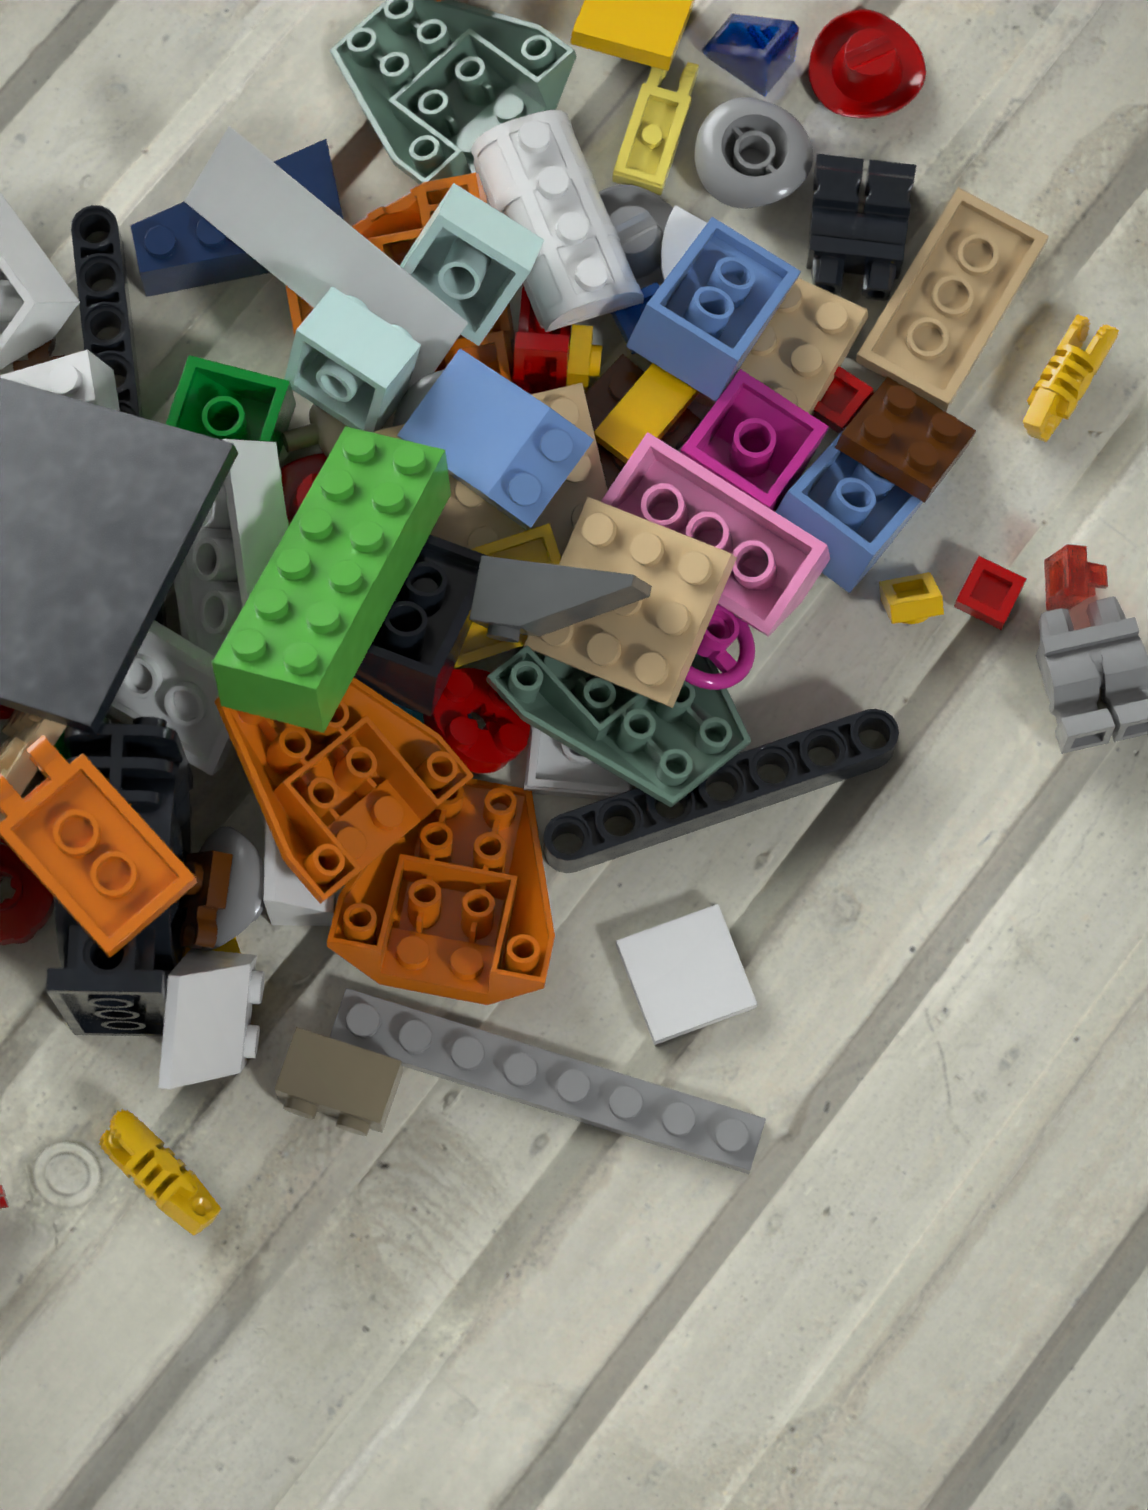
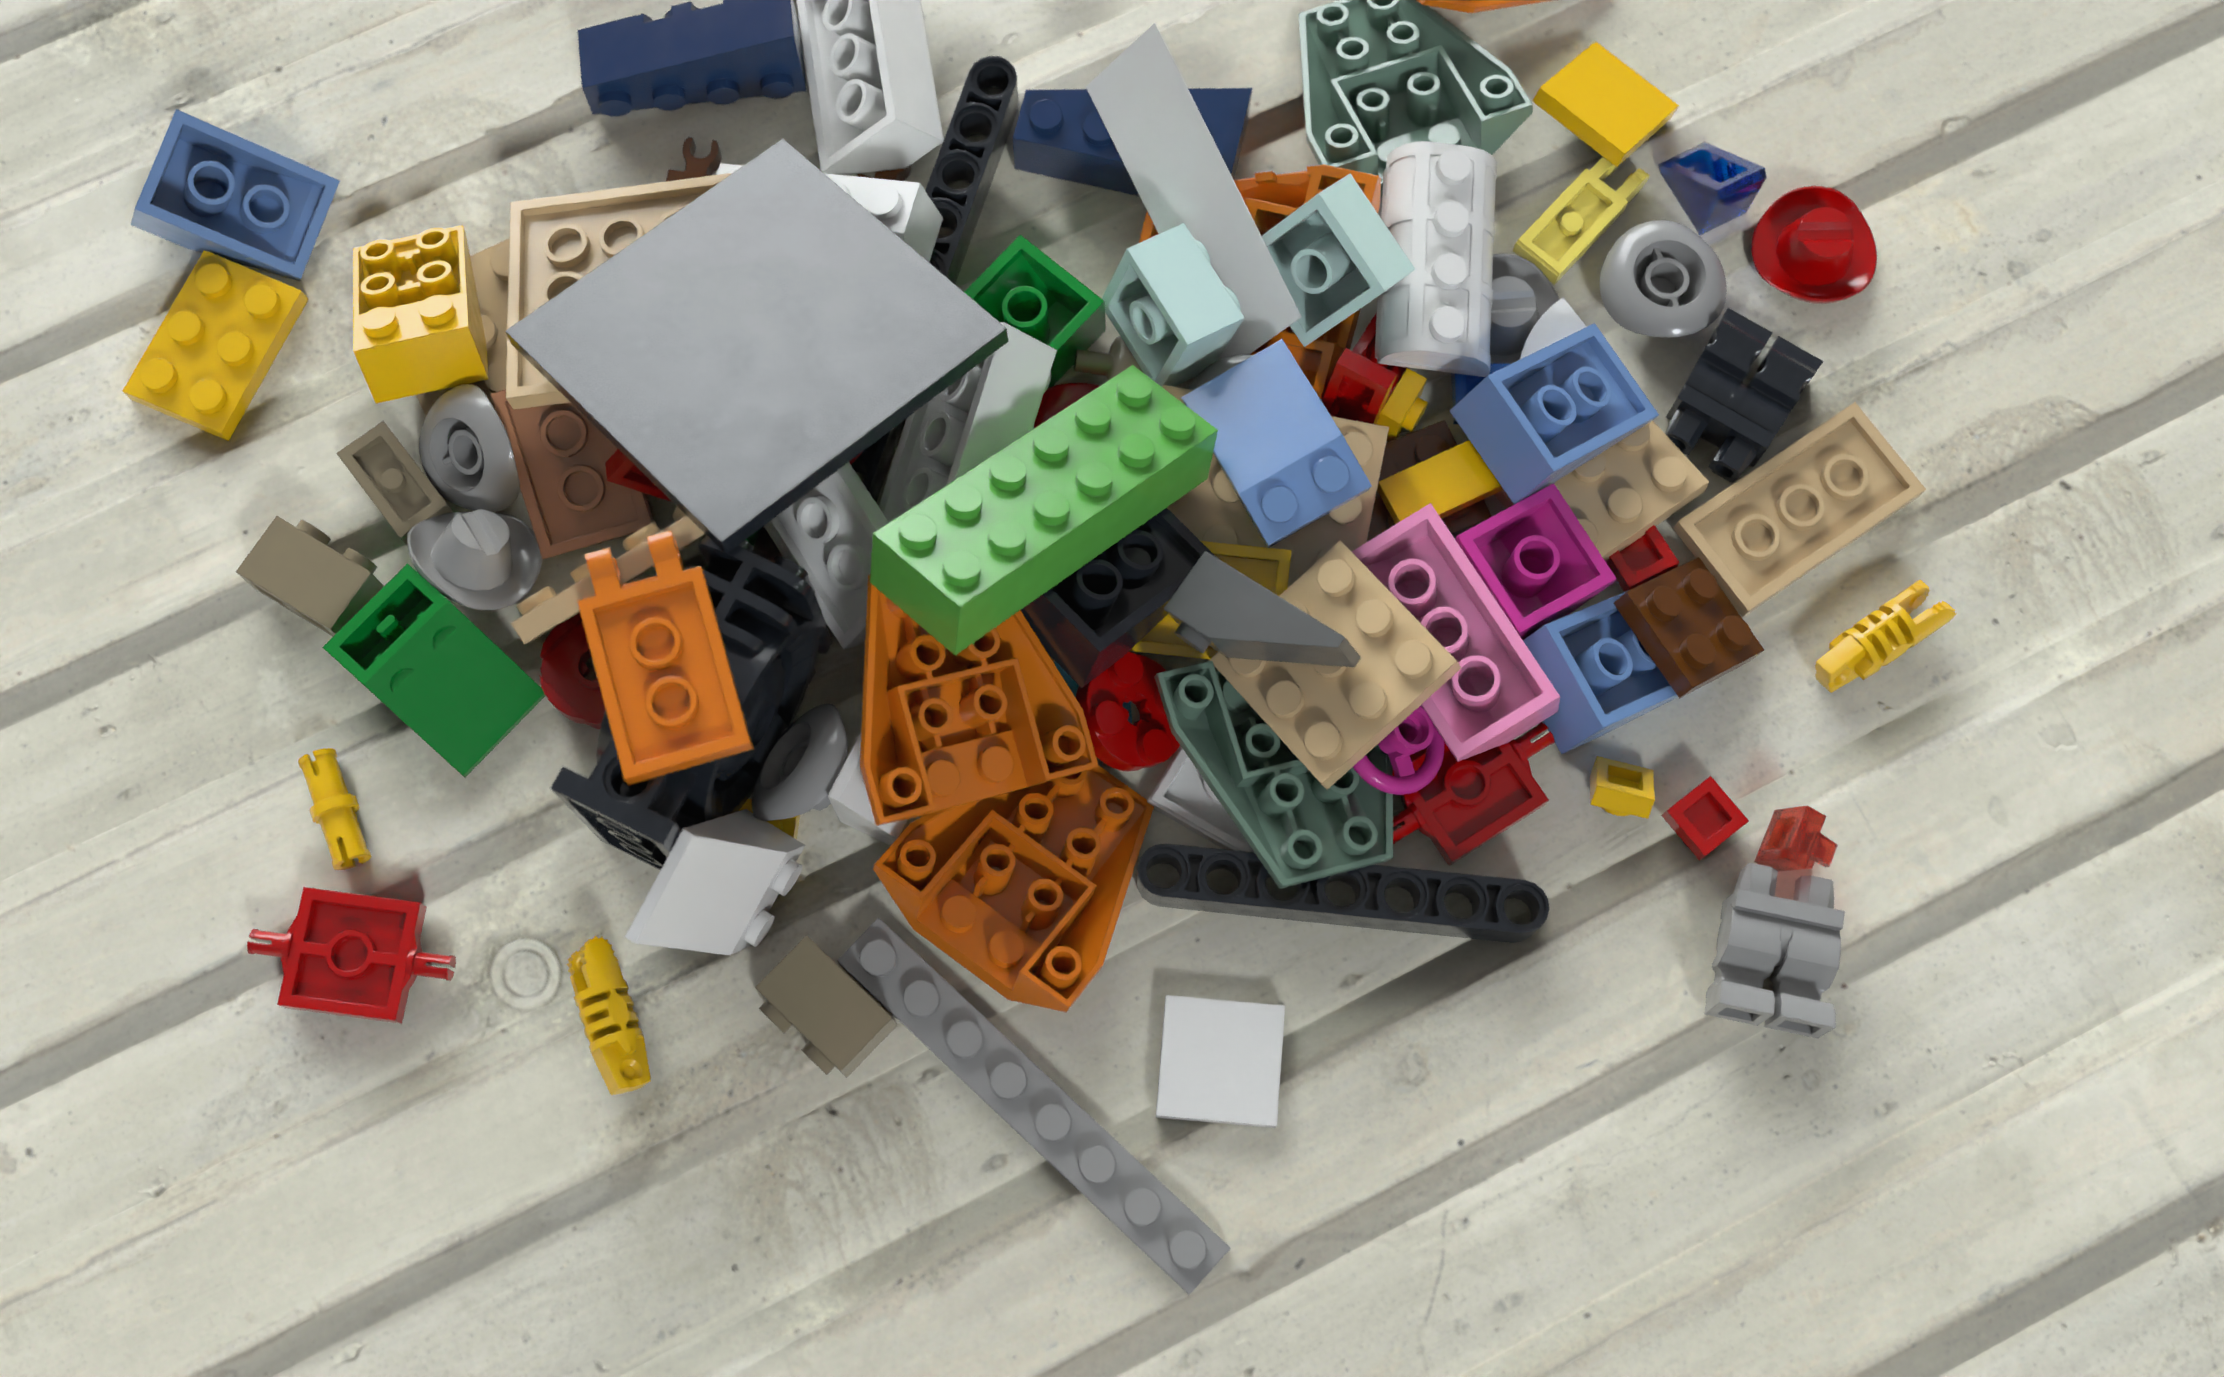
camera: 25 degrees right, 0 degrees up
reddish brown plate [179,850,233,949] -> none
none -> red plate [1393,722,1555,866]

